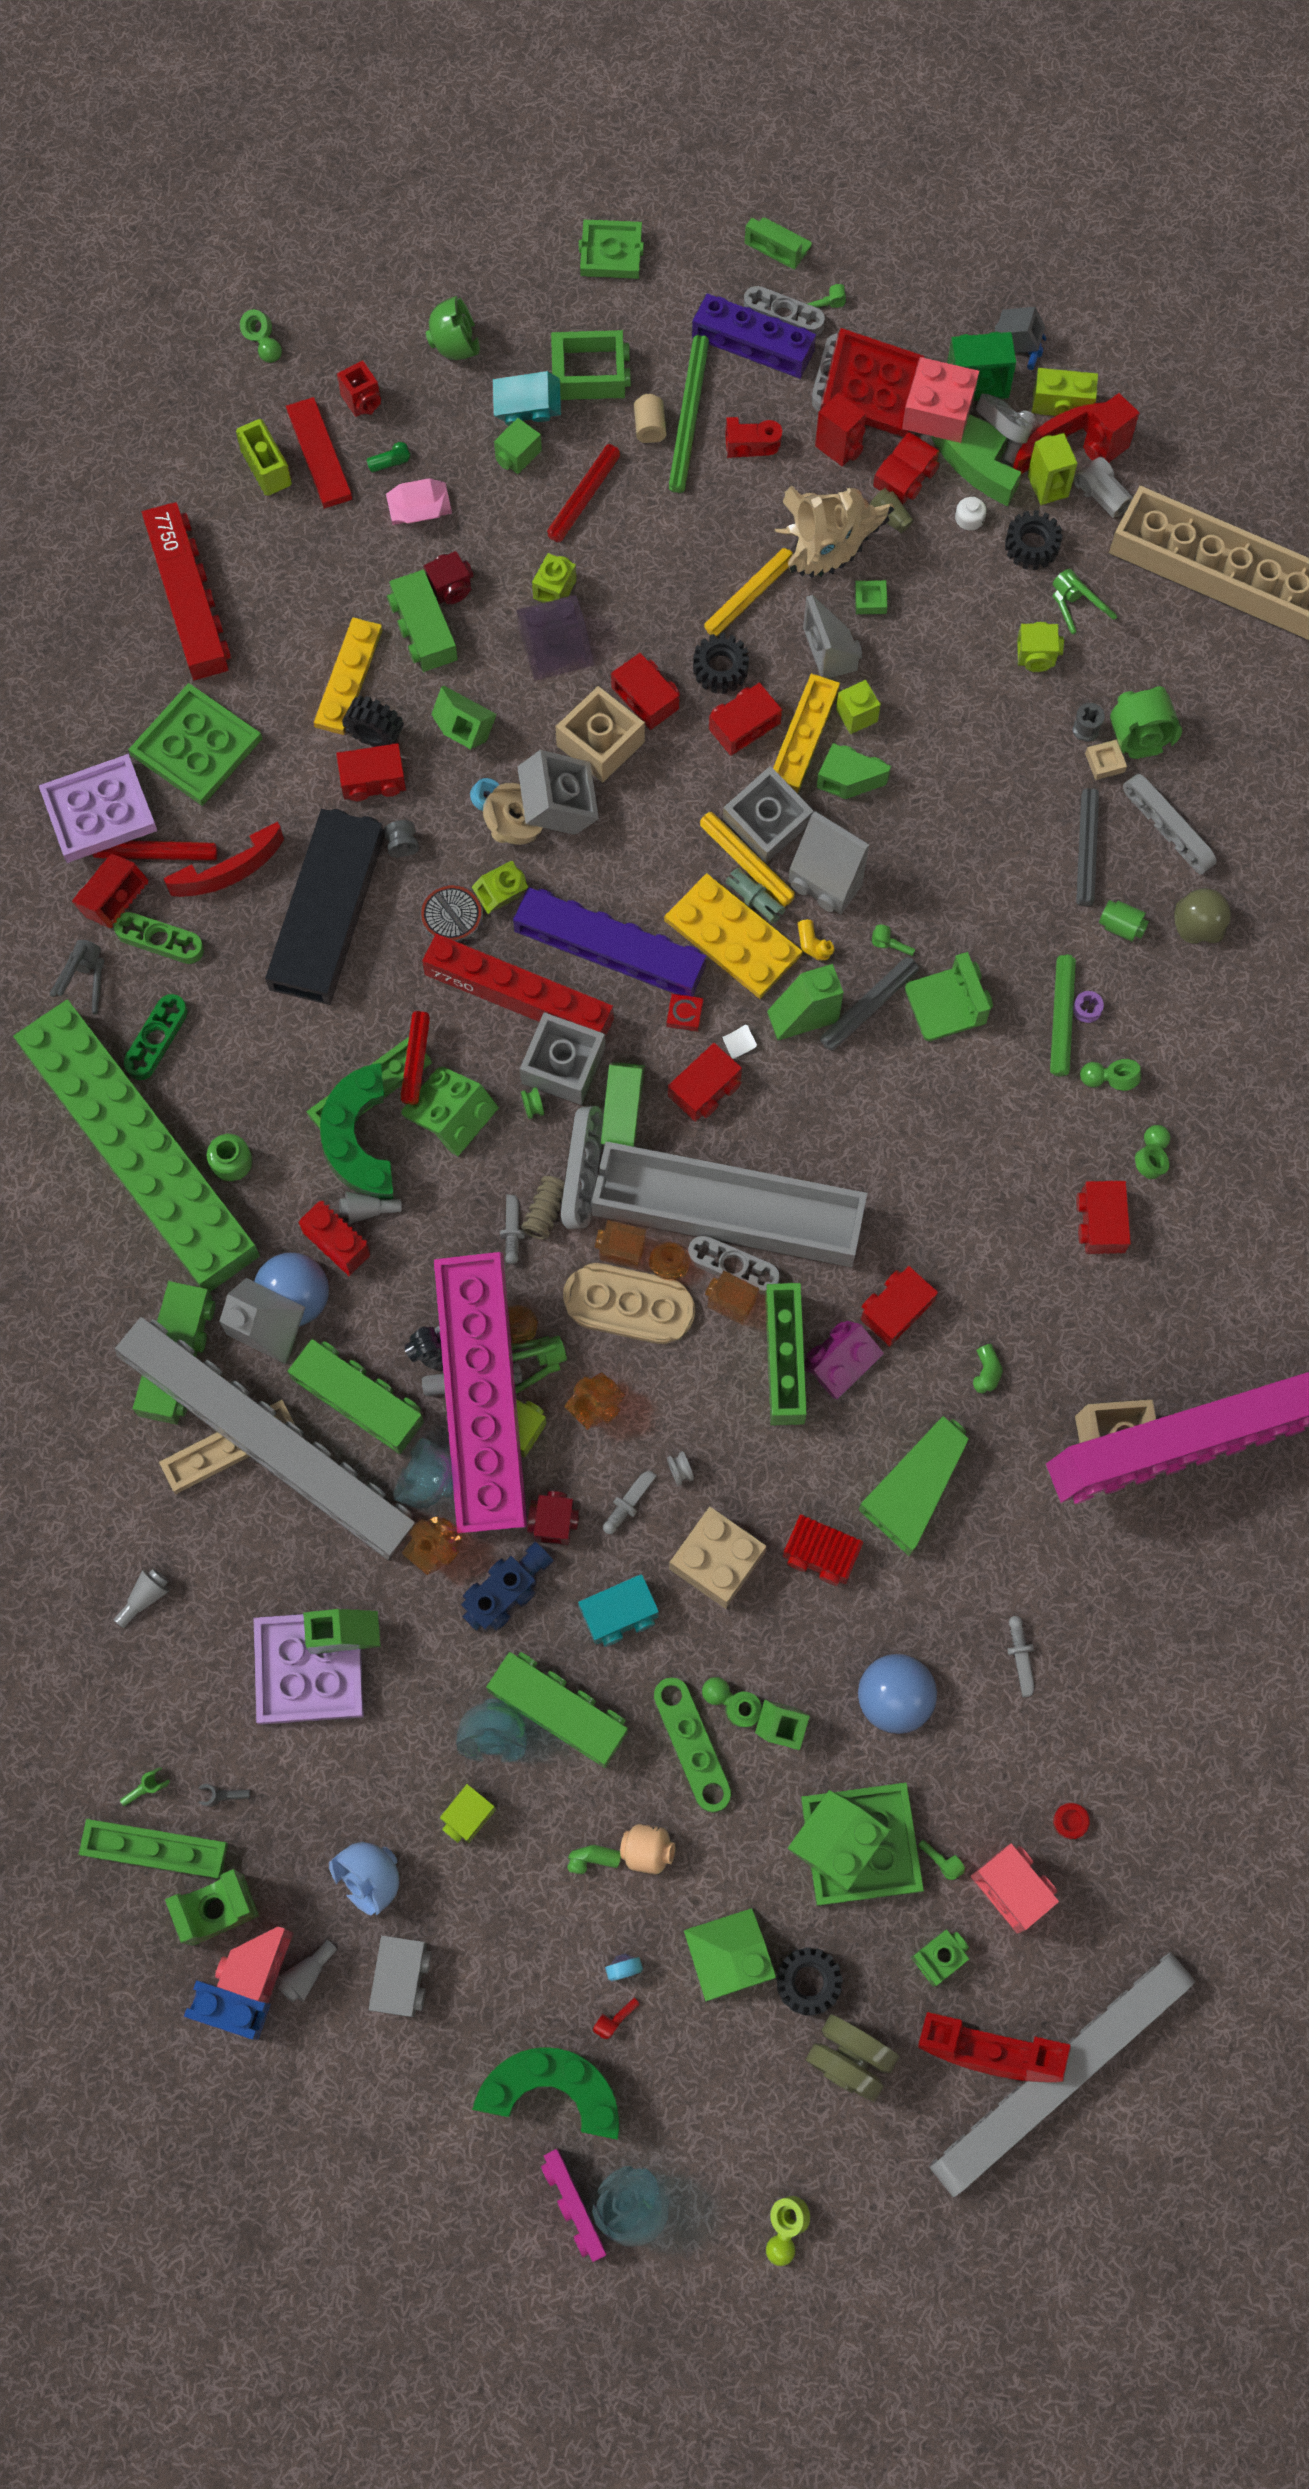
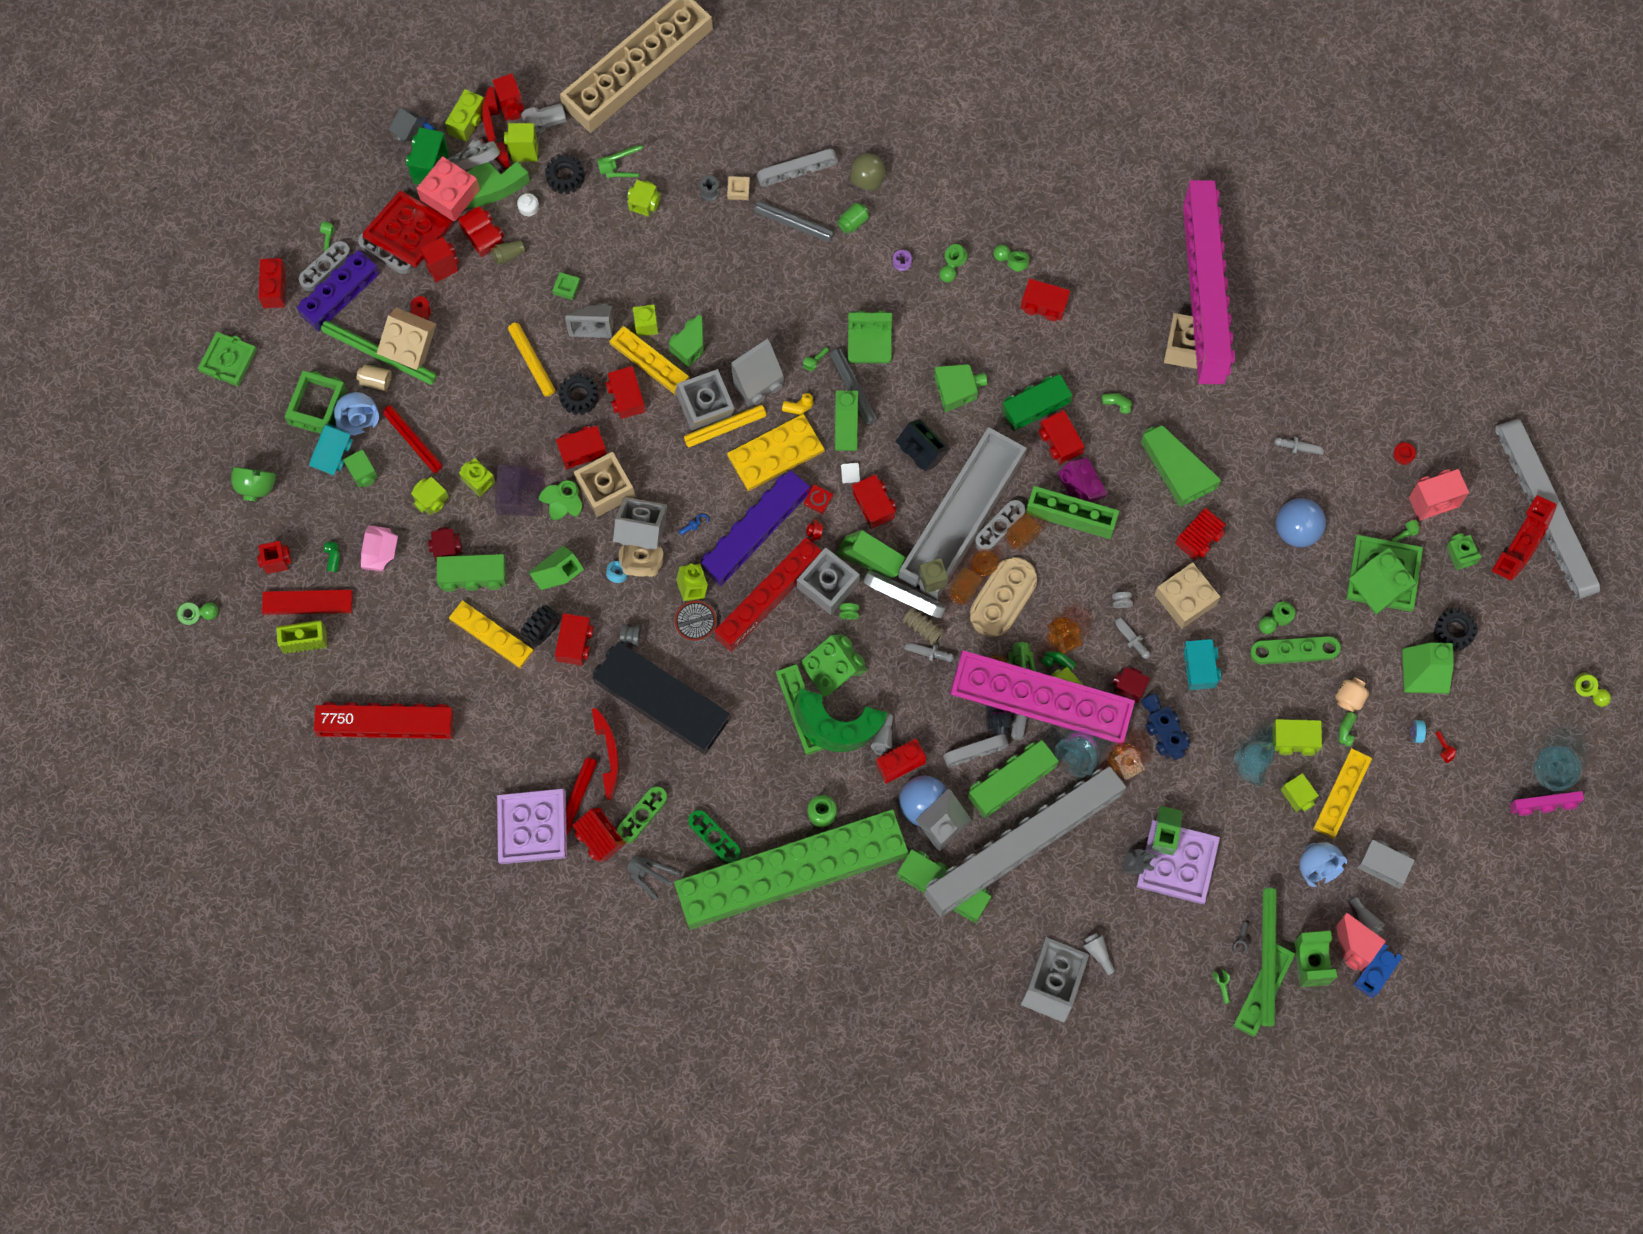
camera: 70 degrees left, 0 degrees up
bright green plate [128,683,262,806] -> none
tan plate [159,1400,295,1494] -> none
red axle [400,1011,430,1105] -> none
green brick [472,2047,619,2140] -> none
bright green brick [486,1652,628,1768] -> none
sand green pin [726,868,785,924] -> none
bright green panel [745,218,812,270] -> none
bright green brick [755,1699,810,1750] -> none
tan piece [774,486,895,578] -> none
olive wheel [805,2014,900,2103] -> none
bright green axle [1050,954,1076,1077] -> none
bright green brick [1110,686,1182,759] -> none
none -> red brick [259,258,286,308]
none -> light blue cylinder [334,392,379,435]
none -> tan brick [377,307,436,370]
none -> lime brick [411,477,449,515]
none -> bright green plate [539,480,582,520]
none -> blue hand [678,514,709,535]
none -> red plate [806,519,823,542]
none -> black brick [895,419,950,471]
none -> olive brick [919,558,948,593]
none -> bright green torso [934,364,988,412]
none -> light grey beam [943,734,1009,767]
none -> green brick [1002,374,1073,431]
none -> light grey slope [1021,937,1089,1022]
none -> green arm [1041,651,1076,671]
none -> dark grey plate [1122,849,1158,875]
none -> bright green axle [1261,888,1276,1027]
none -> lime brick [1272,719,1322,756]
none -> yellow plate [1313,748,1372,839]

